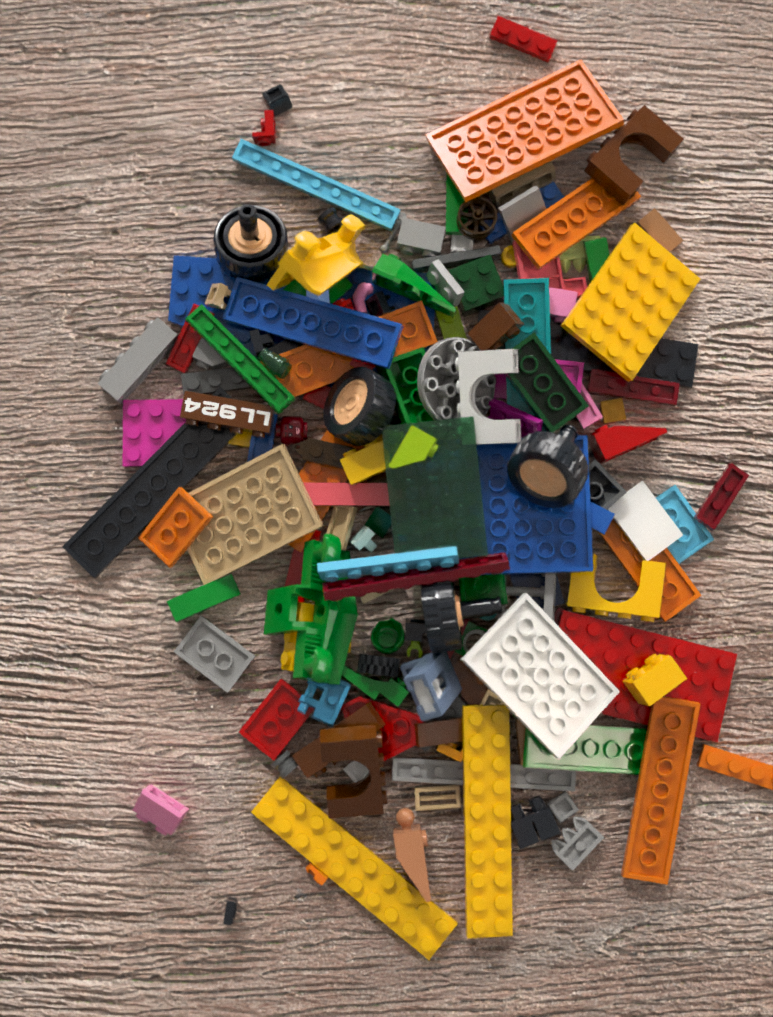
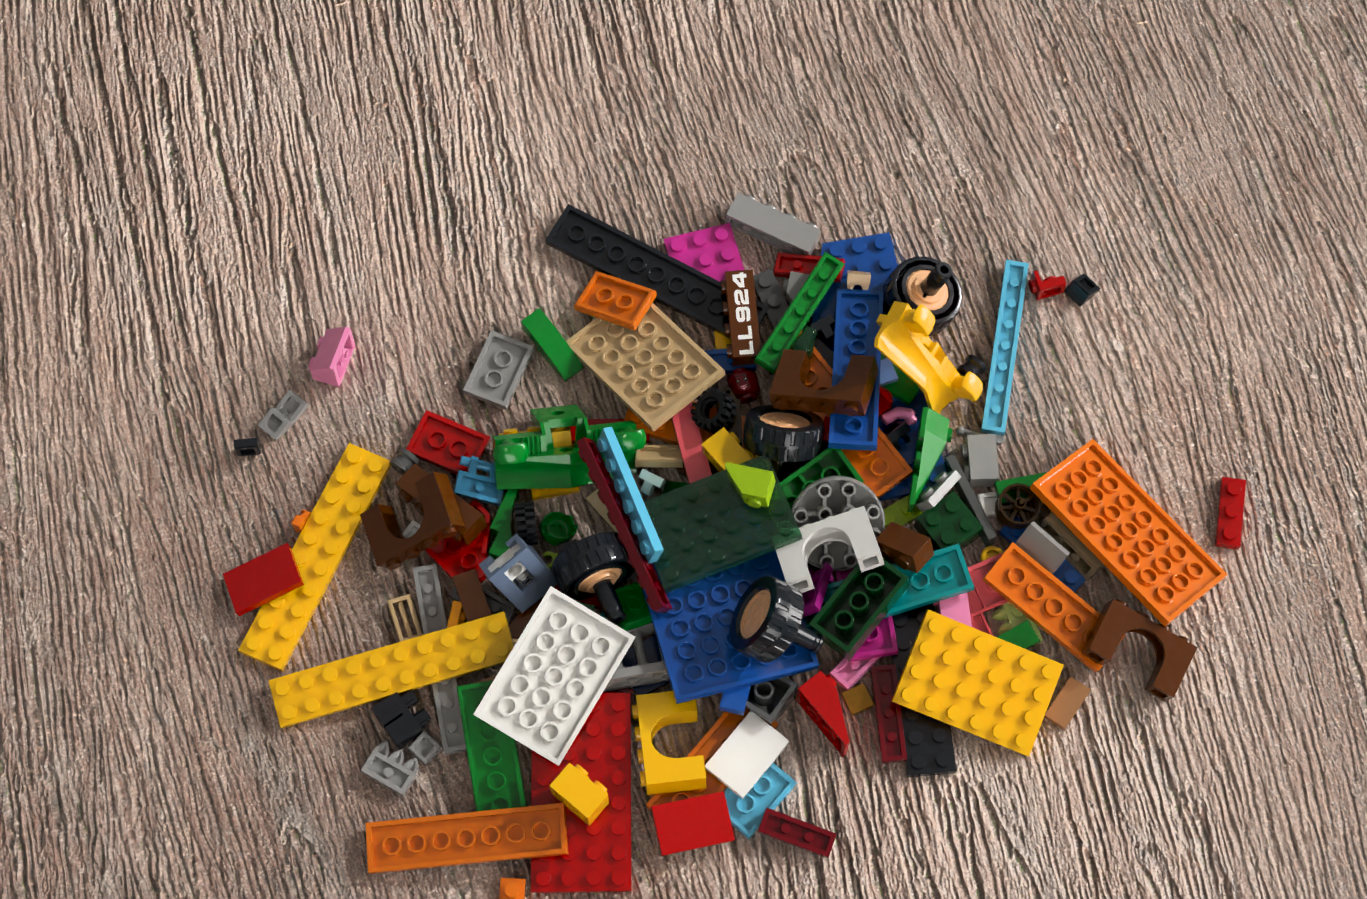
camera: 75 degrees right, 15 degrees down
nougat slope [393,808,431,902] -> none
none -> red tile [223,543,304,616]
none -> light grey slope [258,390,309,440]
none -> red tile [650,791,735,857]
none -> black tyre [691,388,737,434]
none -> reddish brown arch [769,349,879,416]

